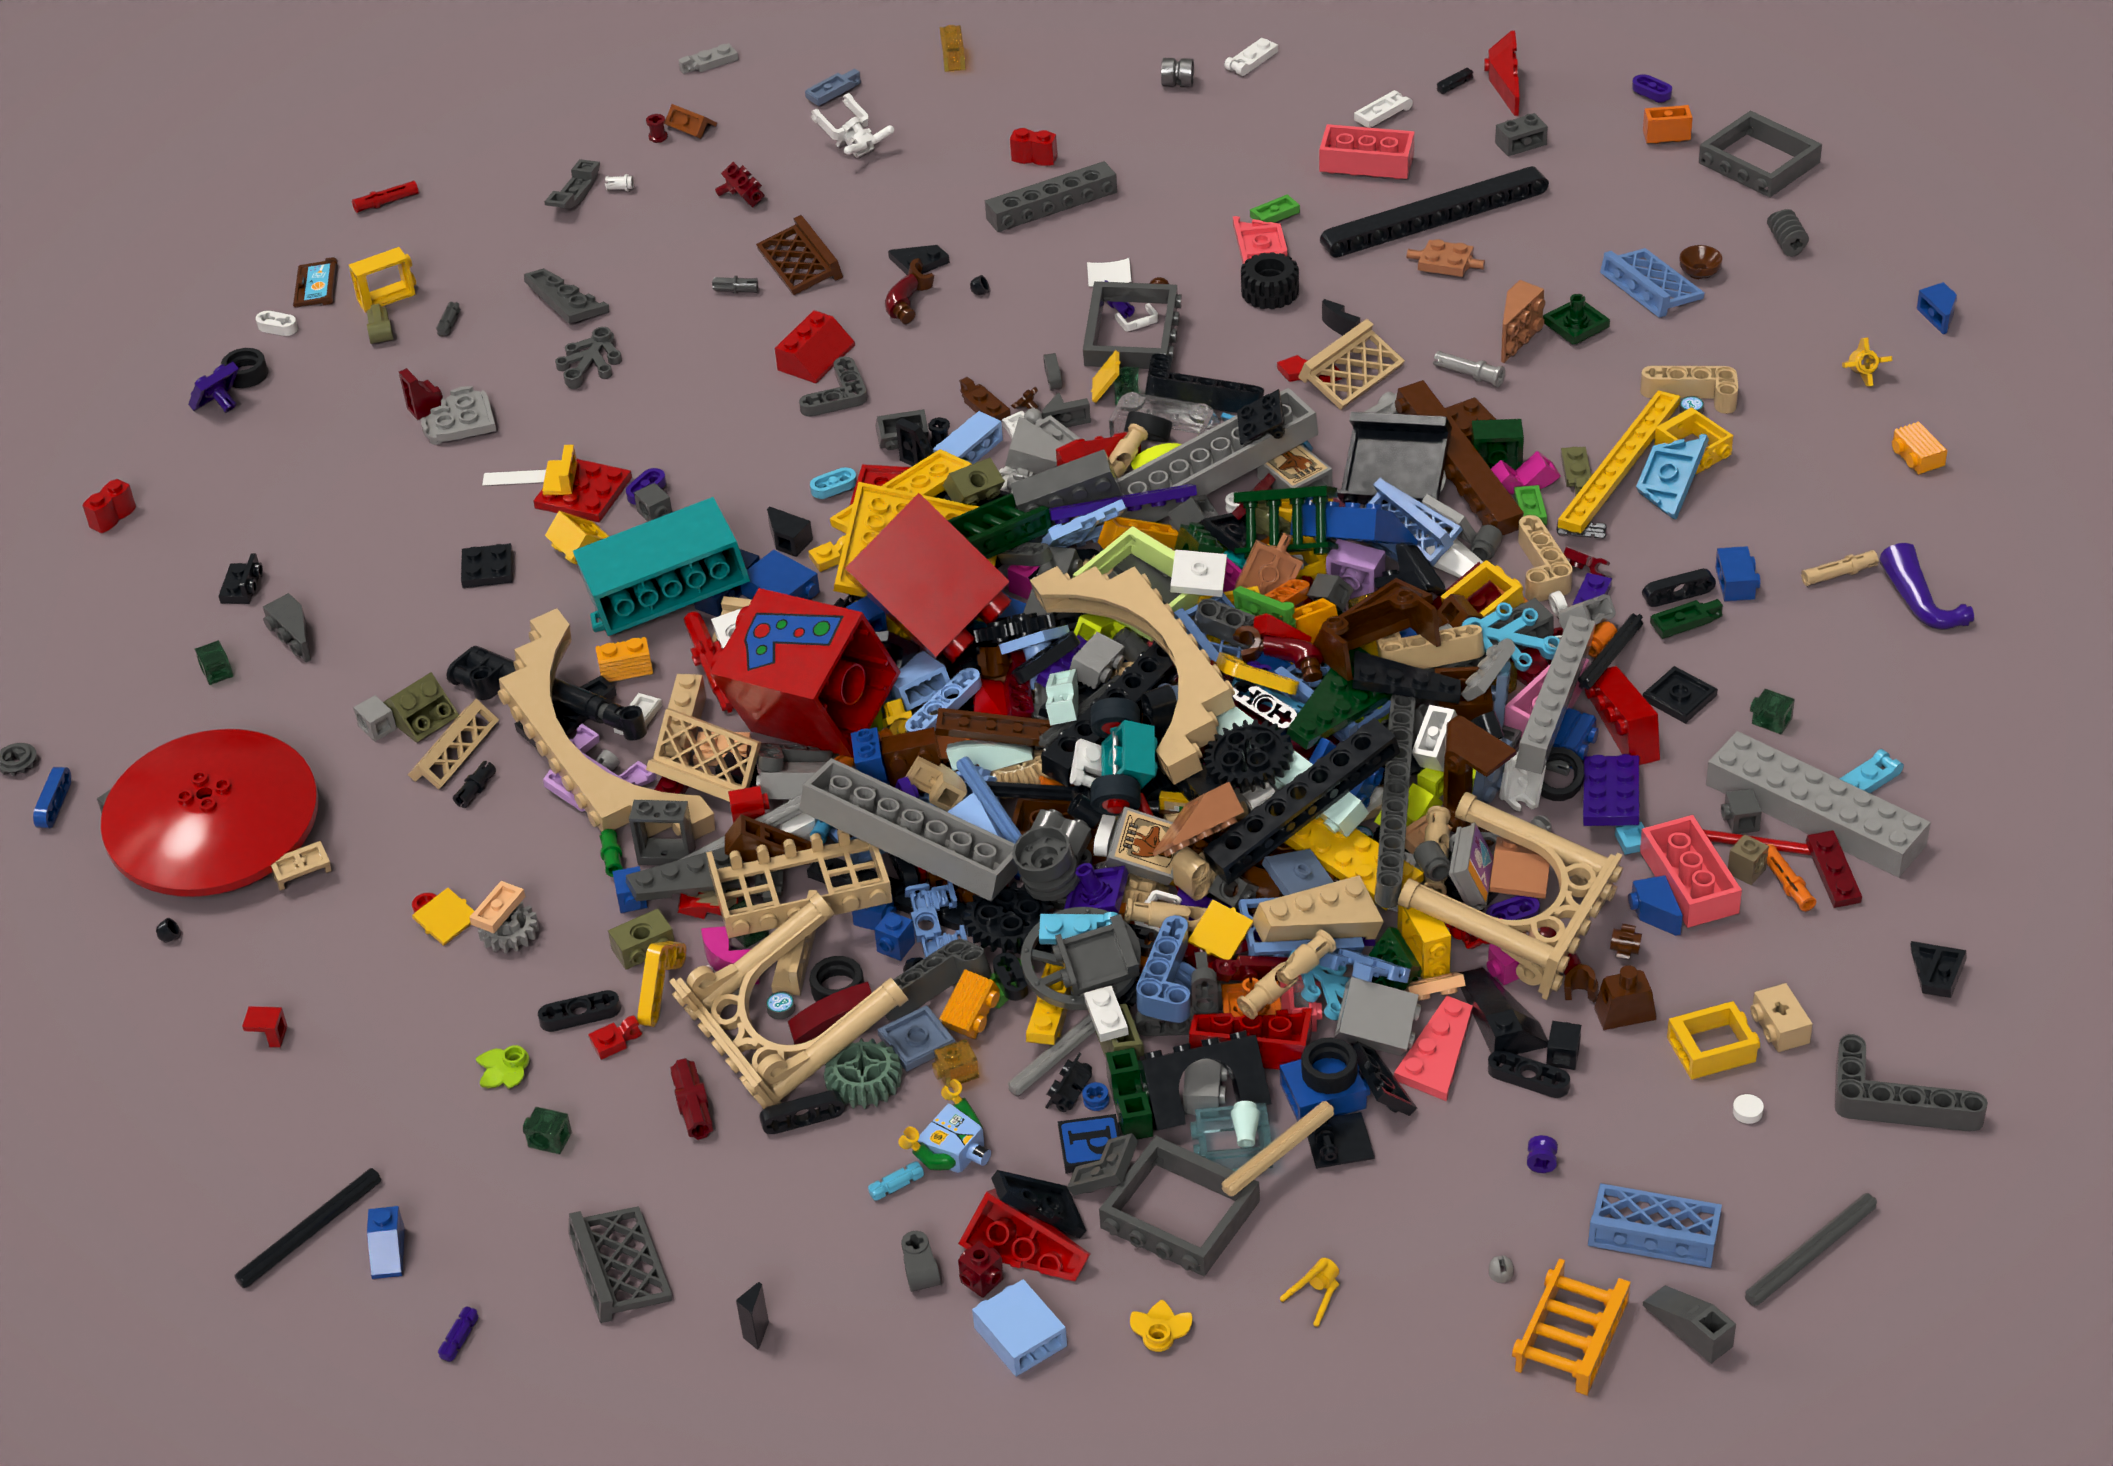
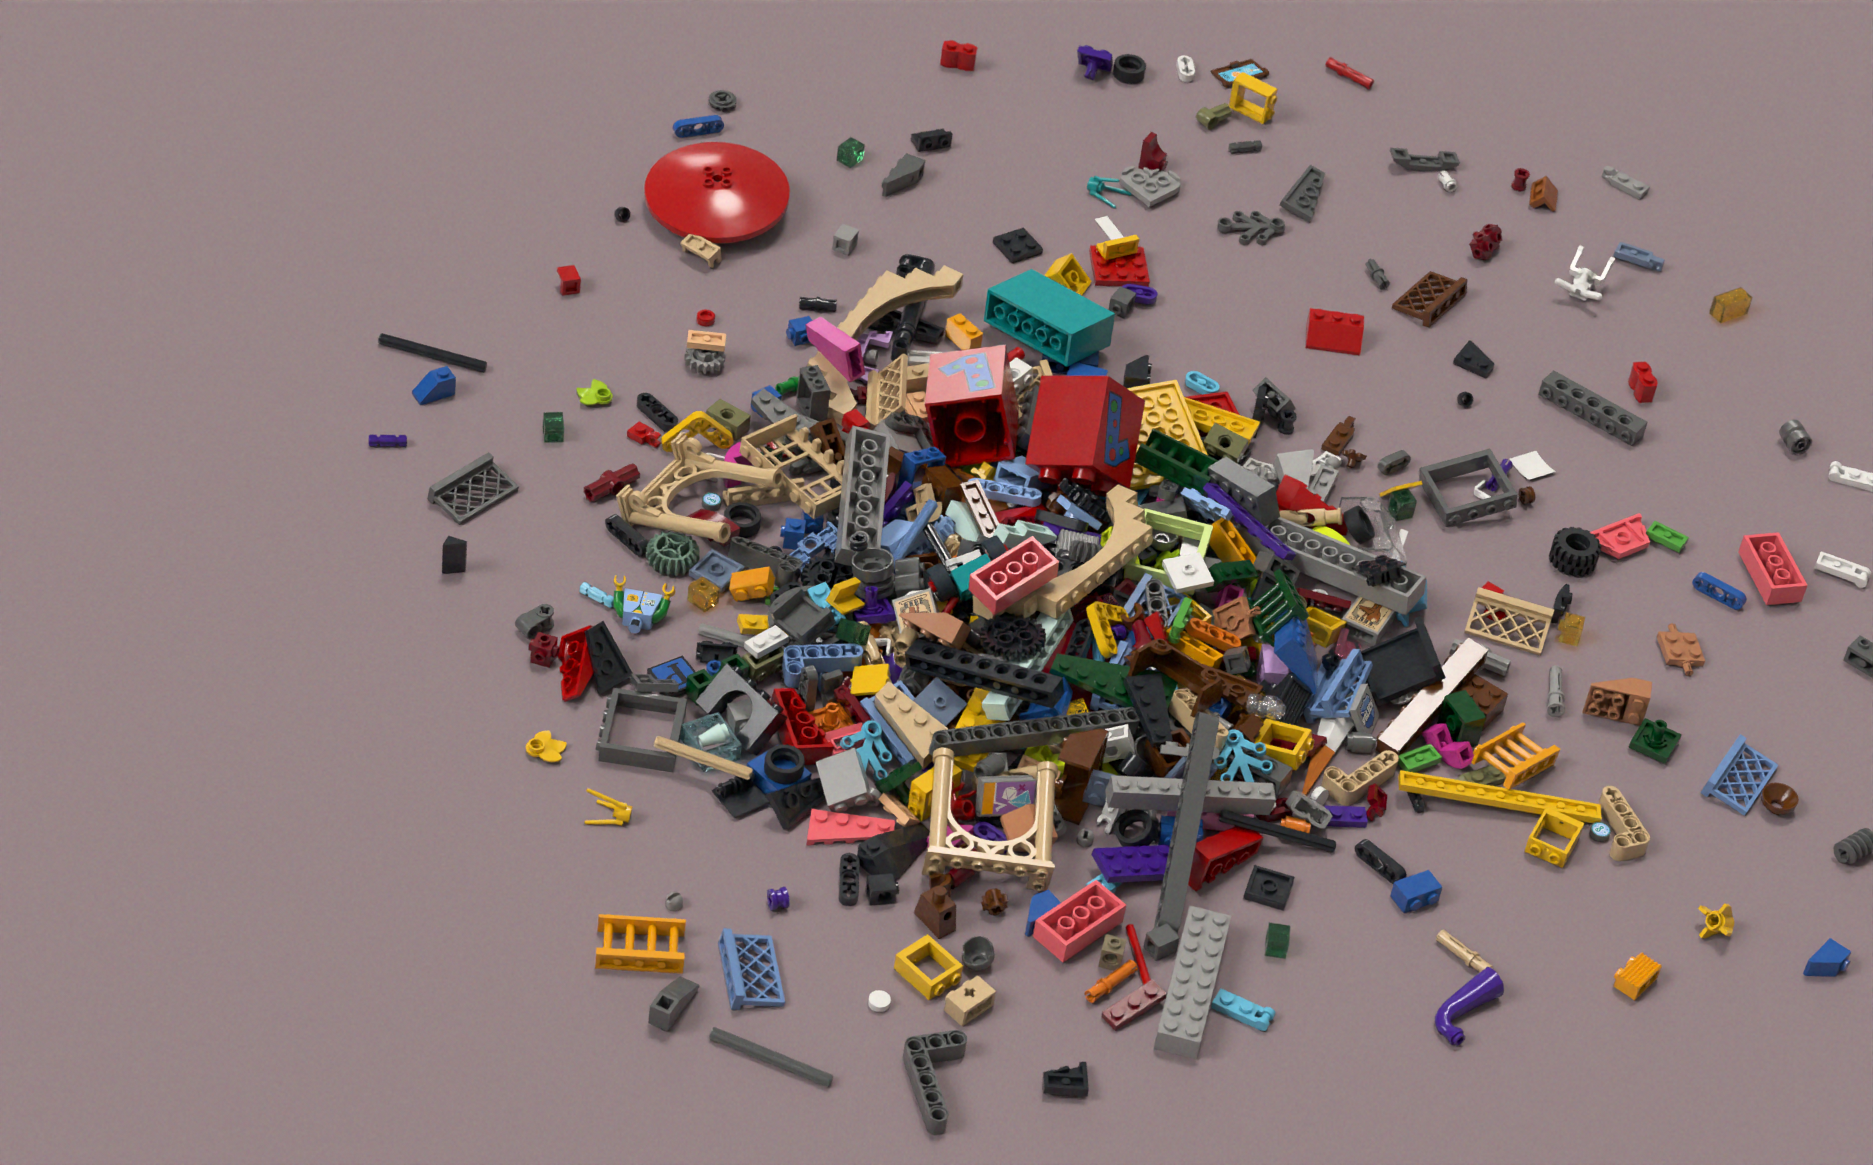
camera: 55 degrees right, 0 degrees up
olive slope [383,672,459,743] -> none
tan fence [407,699,499,790] -> none
yellow piece [412,888,474,946] -> none
dark grey beam [799,356,867,417] -> none
piece [885,258,934,324] -> none
light blue brick [933,411,1003,464] -> none
light blue brick [972,1279,1067,1377] -> none
dark grey slope [1042,393,1091,428] -> none
black beam [1145,354,1265,413] -> none
tan piece [1237,930,1337,1019] -> none
medium blue piece [1318,948,1411,983] -> none
black beam [1320,166,1549,258] -> none
dark azure wing [1636,434,1709,520] -> none
dark green hinge [1650,599,1723,639] -> none
none -> blue brick [786,316,812,346]
none -> dark pink slope [805,317,865,382]
none -> yellow panel [826,577,865,615]
none -> clear green brick [835,618,871,646]
none -> black bush [849,533,868,552]
none -> dark grey hair [962,936,995,971]
none -> coral brick [969,536,1059,615]
none -> dark grey gear [1069,540,1103,562]
none -> teal plant [1087,176,1132,208]
none -> dark grey beam [1154,712,1219,932]
none -> clear brick [1247,694,1286,720]
none -> light orange fence [1471,722,1561,790]
none -> clear yellow brick [1557,612,1585,647]
none -> blue beam [1692,572,1747,610]

